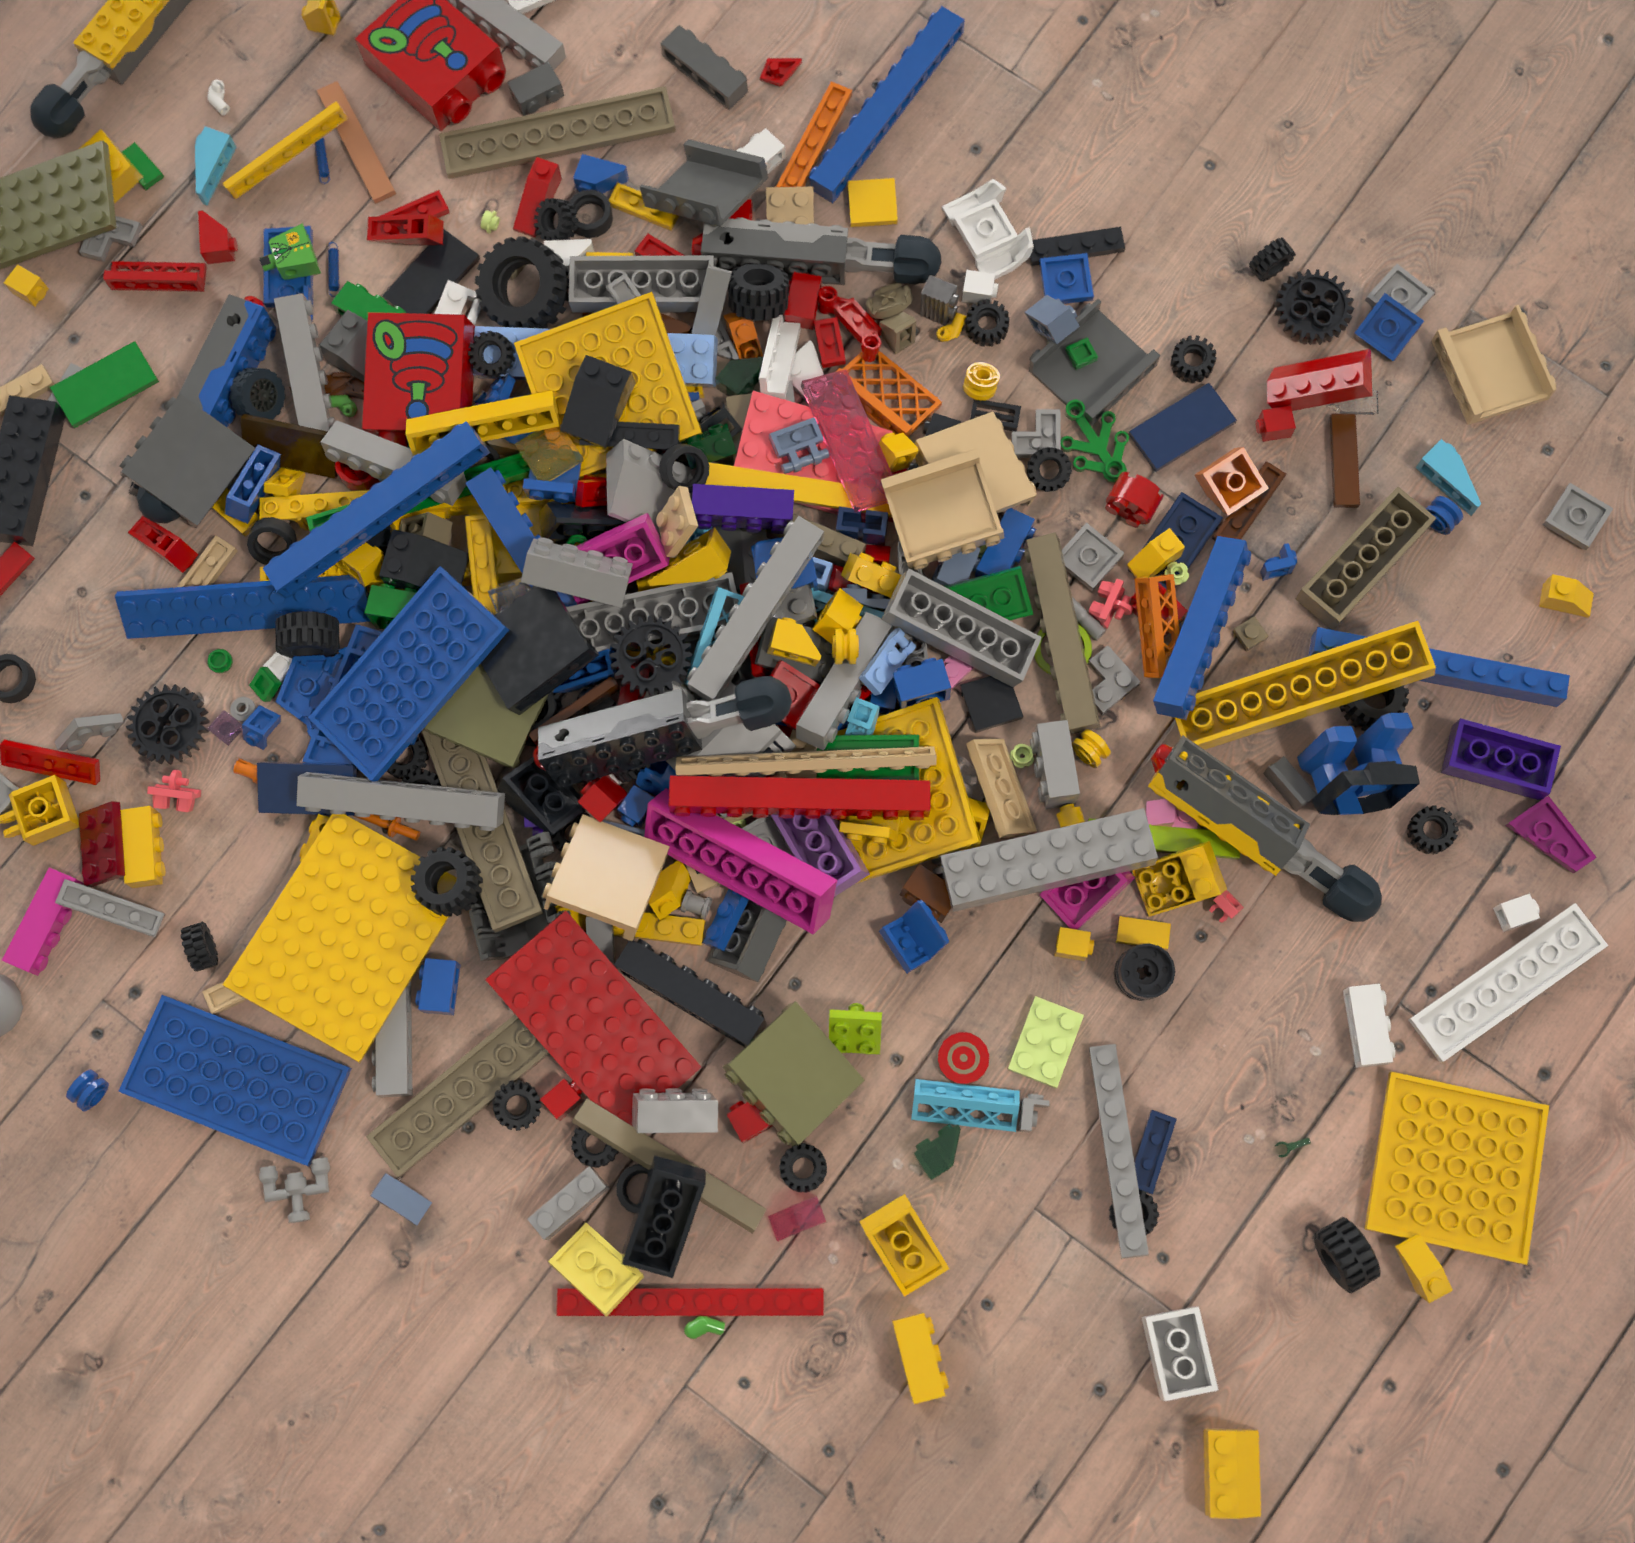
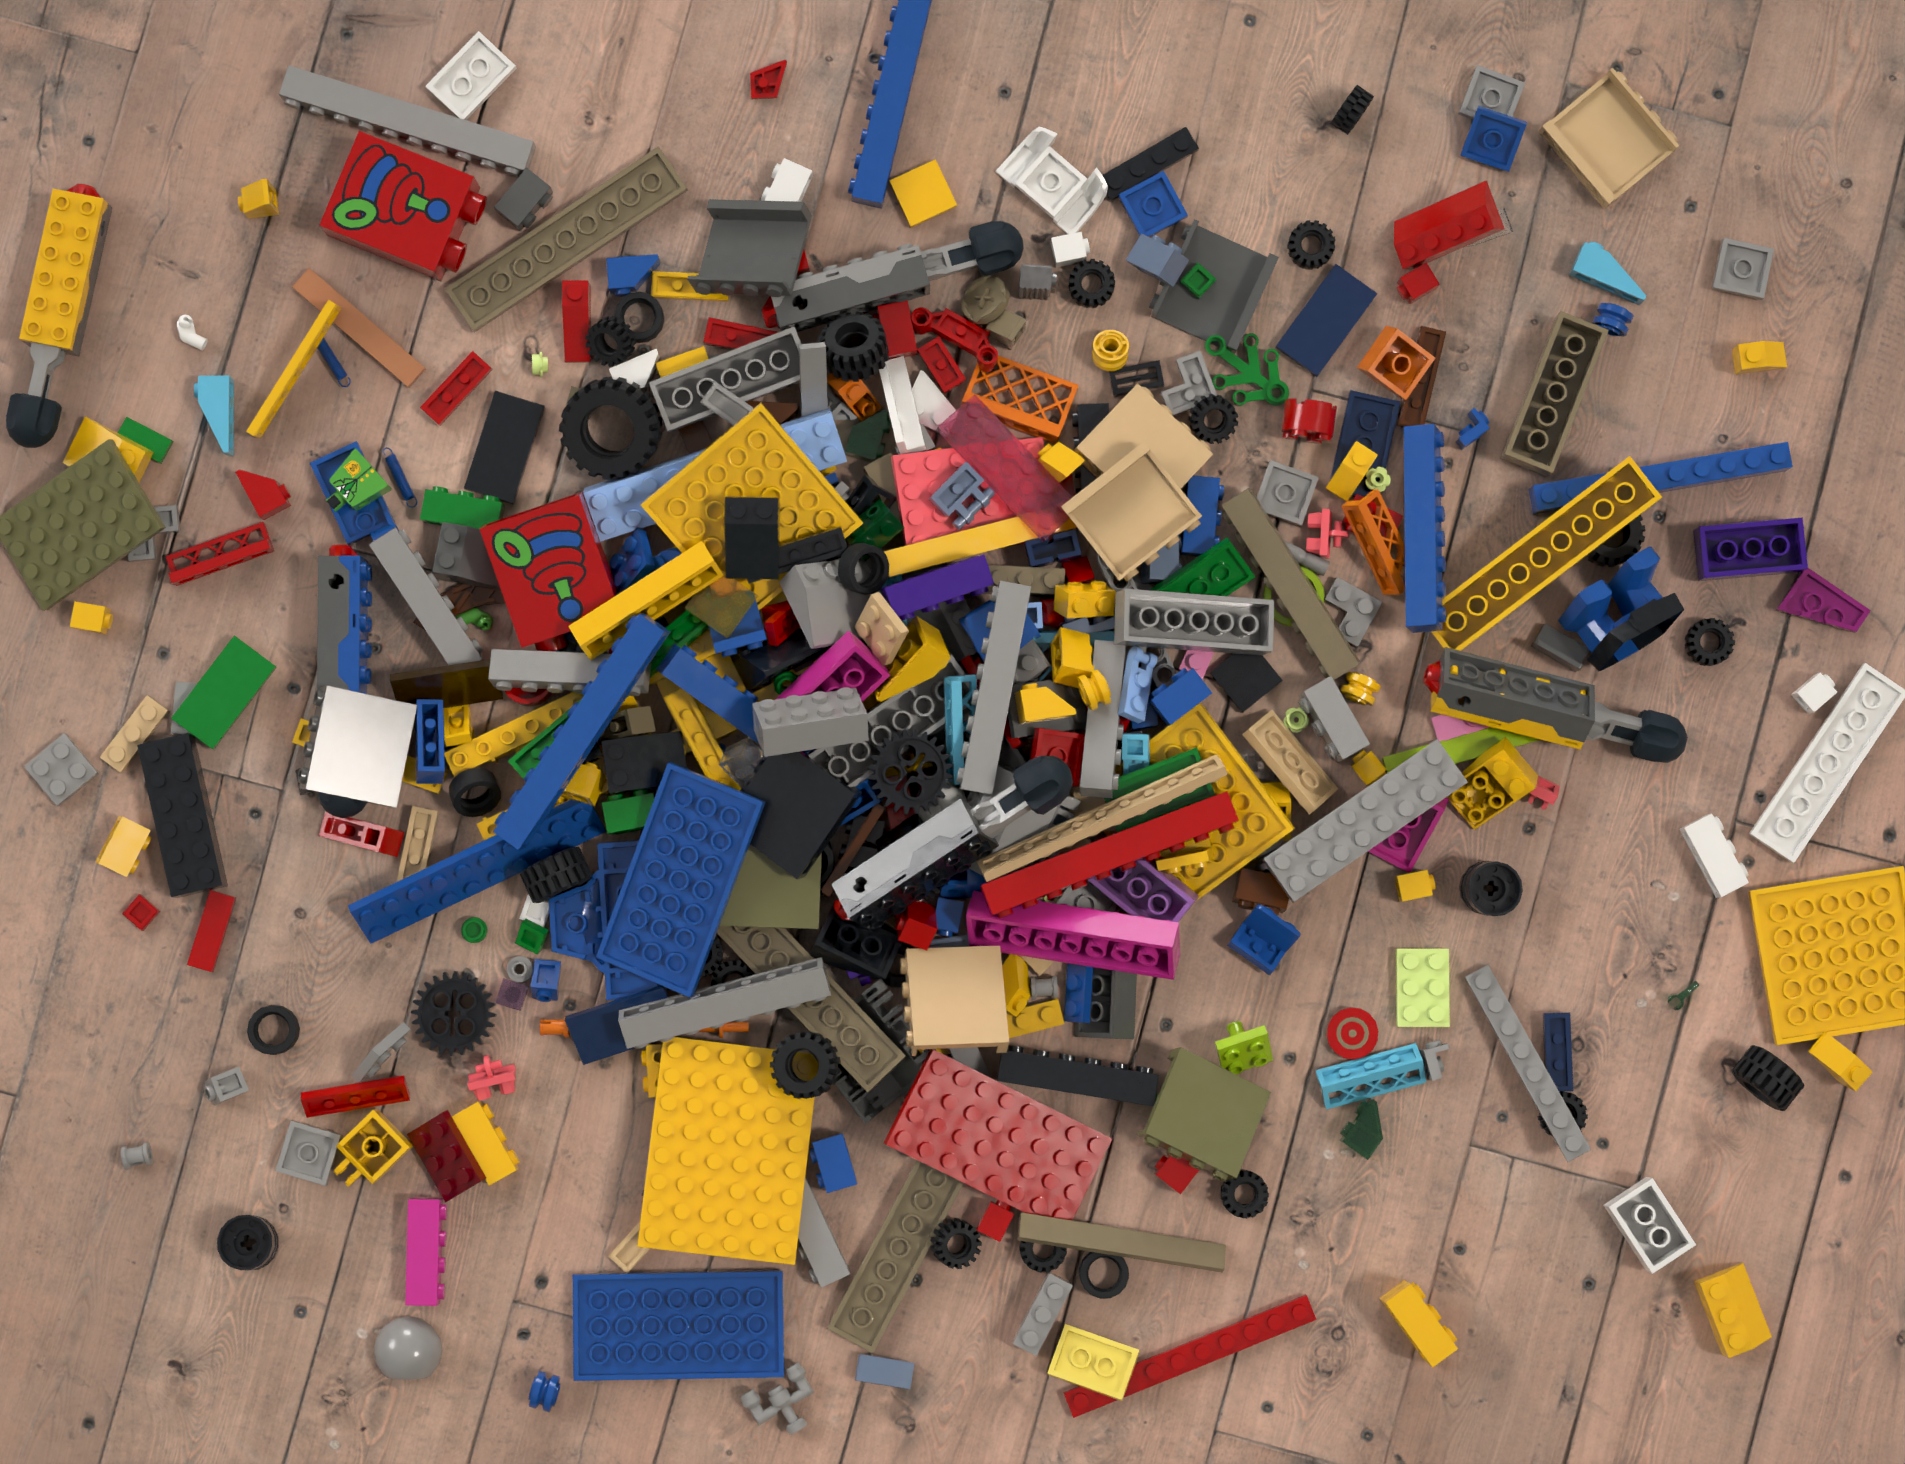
camera: 30 degrees left, 10 degrees up
light grey tile [55,879,165,938] -> none
black tyre [181,922,218,972] -> none
black wheel [230,367,286,420] -> none
red slope [367,214,444,245] -> none
white plate [435,280,482,325] -> none
black tyre [468,331,516,377] -> none
black brick [622,1155,706,1278] -> none
light grey brick [632,1088,718,1133] -> none
dark grey brick [660,25,748,110] -> none
bright green arm [684,1316,725,1339] -> none
tan plate [766,187,814,225] -> none
clear pink slope [768,1196,827,1242] -> none
orange plate [776,81,852,187] -> none
yellow slope [860,1194,950,1297] -> none
yellow arm [936,312,967,342] -> none
yellow tile [1116,916,1171,950] -> none
dark tan plate [1232,616,1269,652] -> none
black gear [1274,269,1354,345] -> none
reddish brown tile [1330,414,1360,508] -> none

